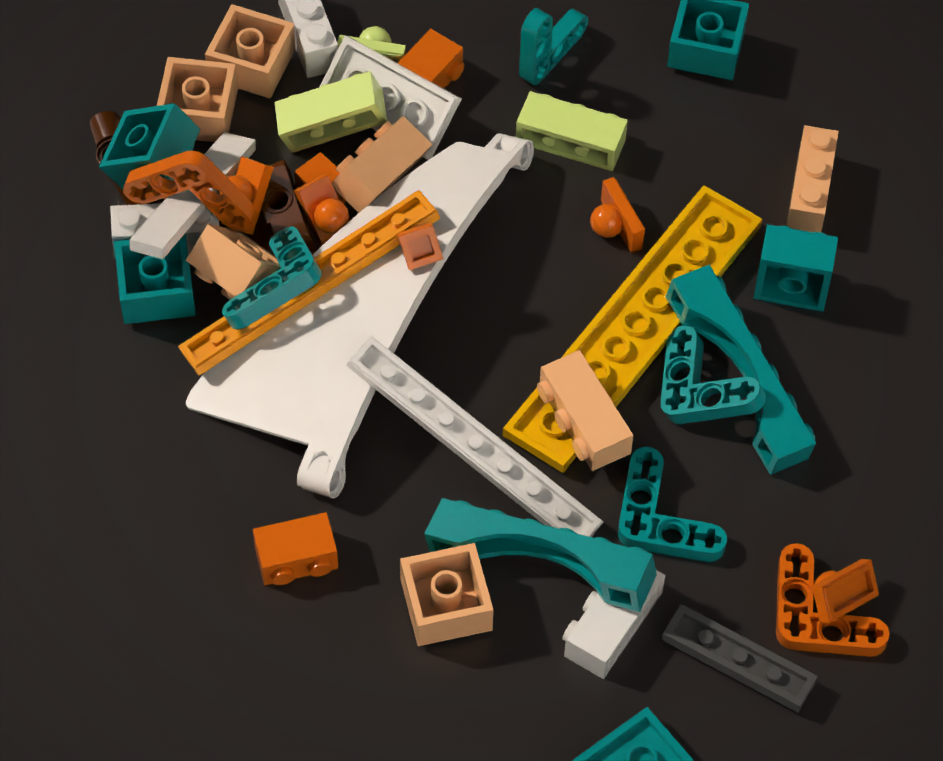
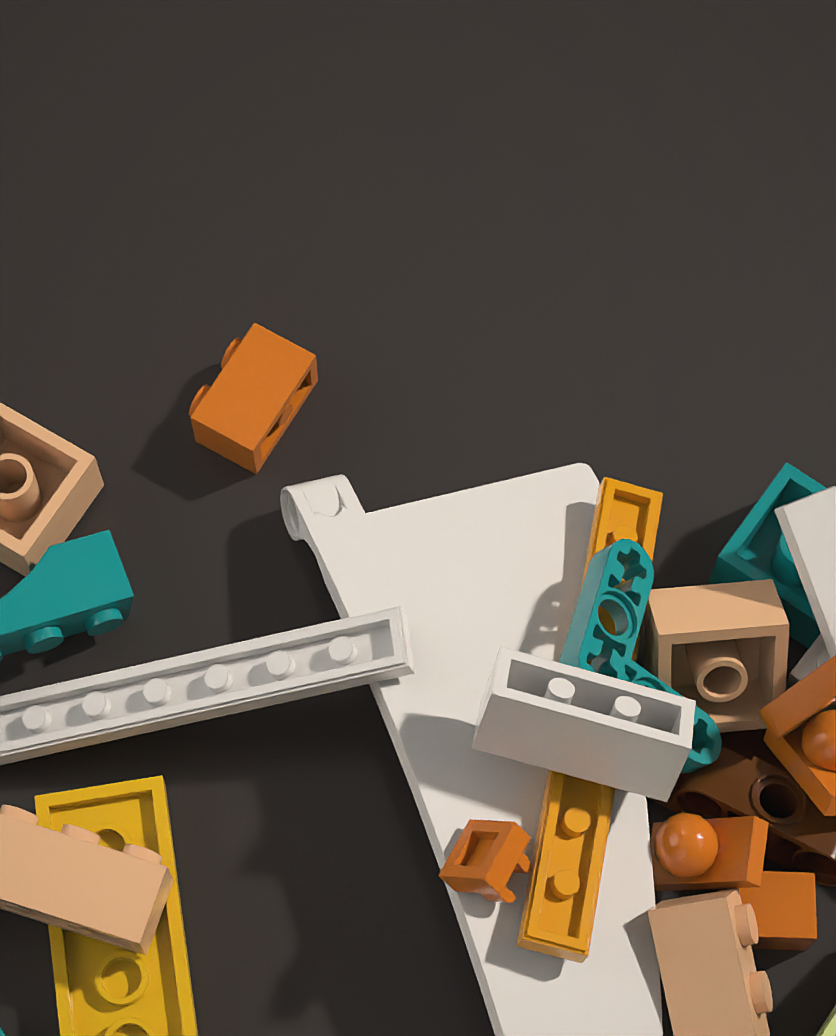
camera: 135 degrees right, 10 degrees up
none -> white brick [472,646,696,802]

